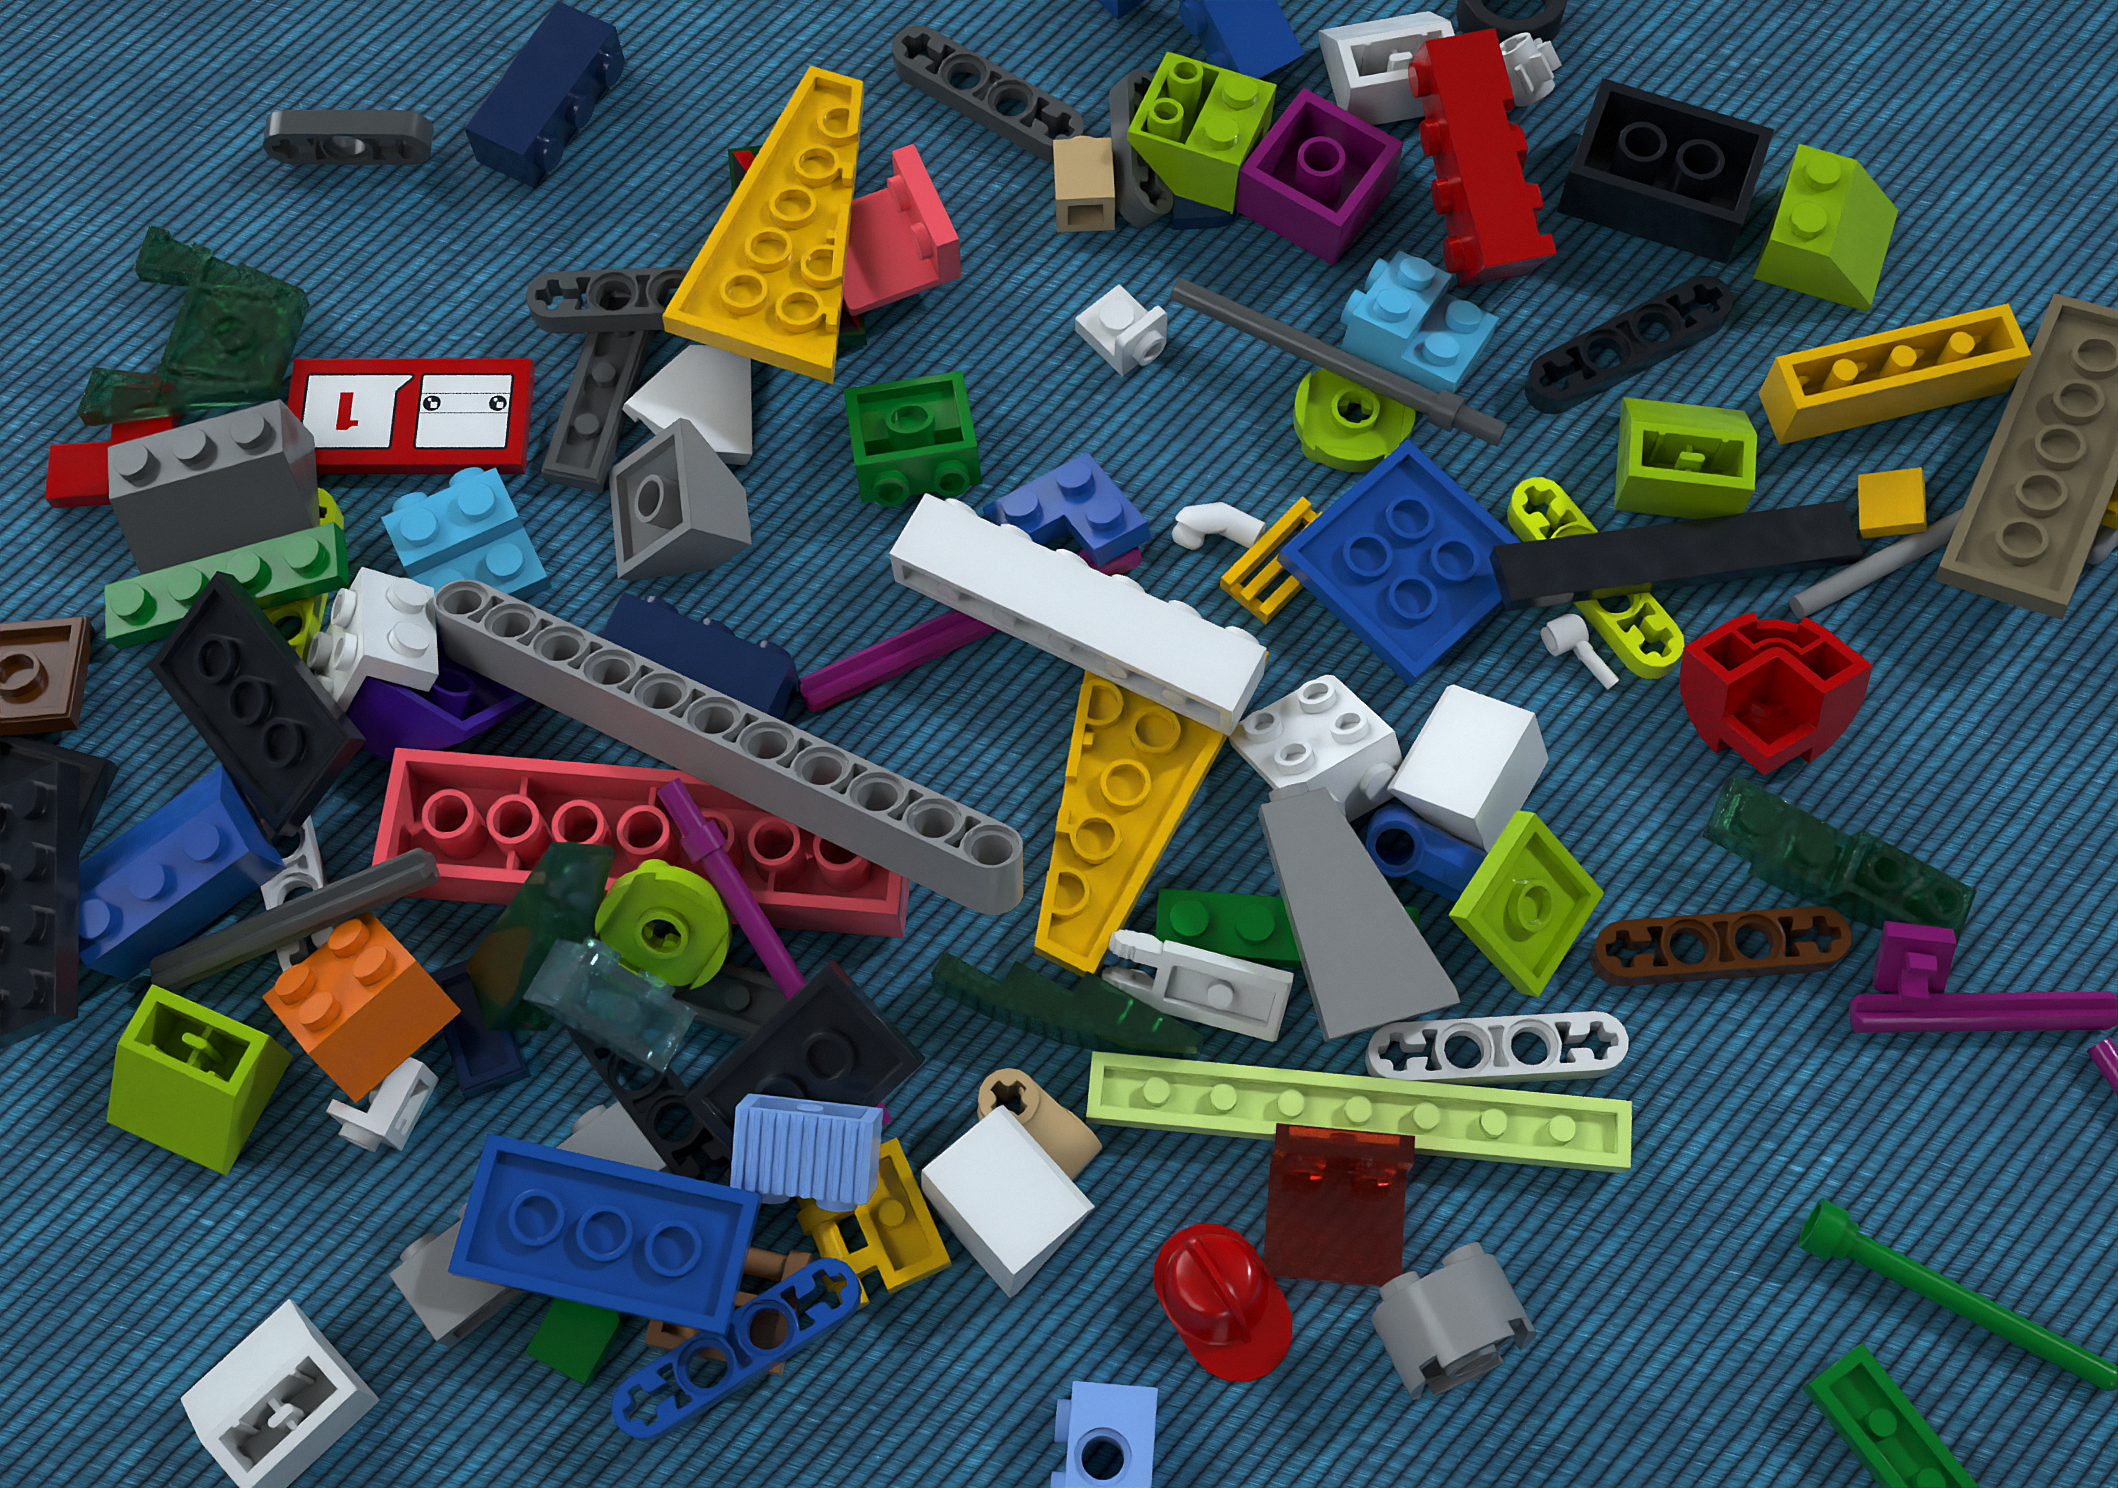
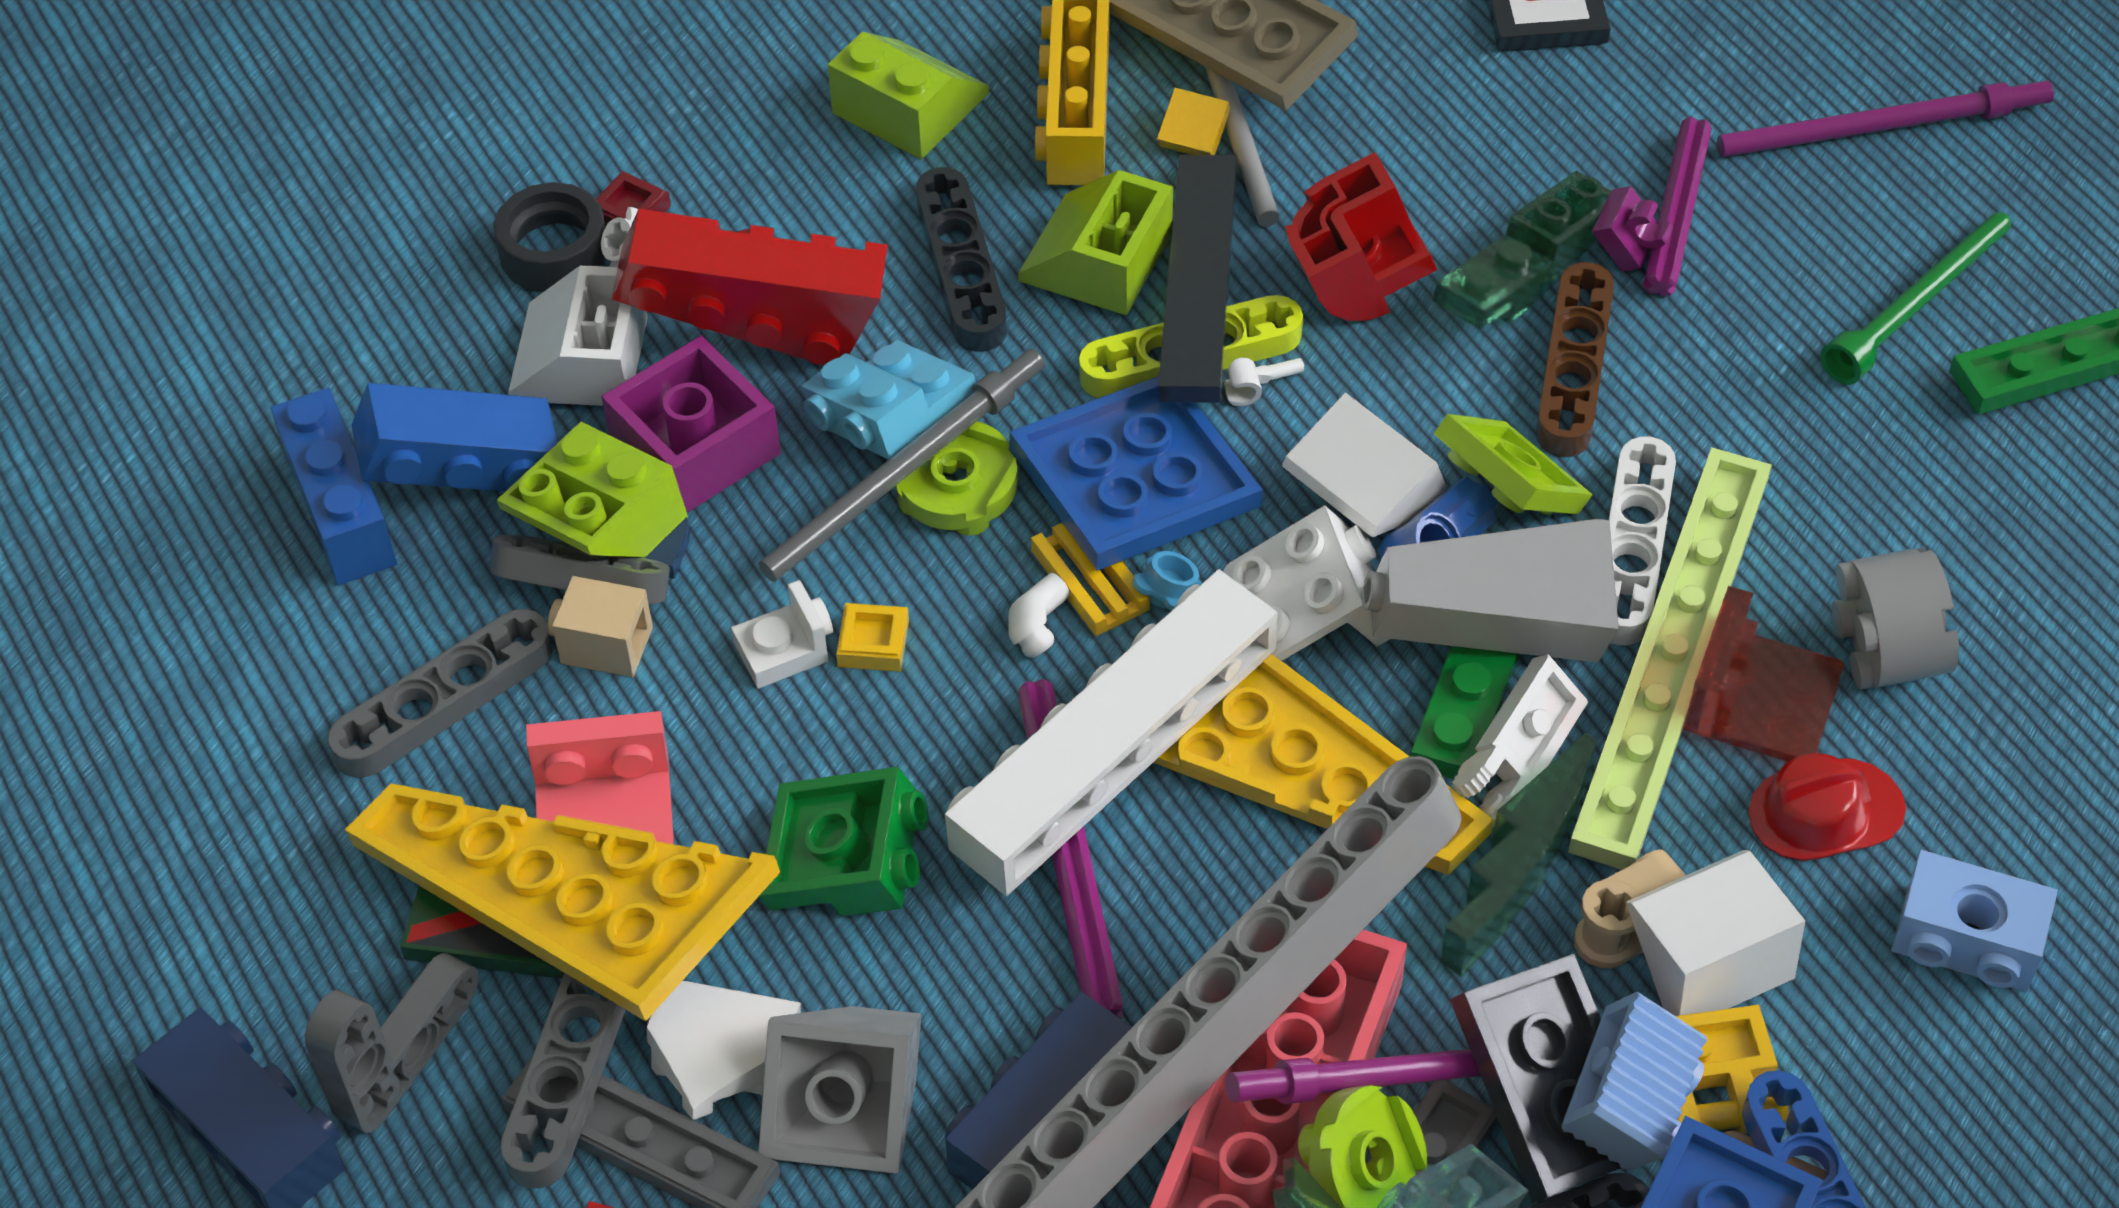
camera: 75 degrees left, 15 degrees down
blue plate [983,452,1151,567] -> none
black brick [1557,78,1774,264] -> none
none -> dark grey beam [304,953,479,1133]
none -> dark red tile [596,171,671,228]
none -> yellow tile [836,603,909,672]
none -> dark azure plate [1132,551,1202,611]

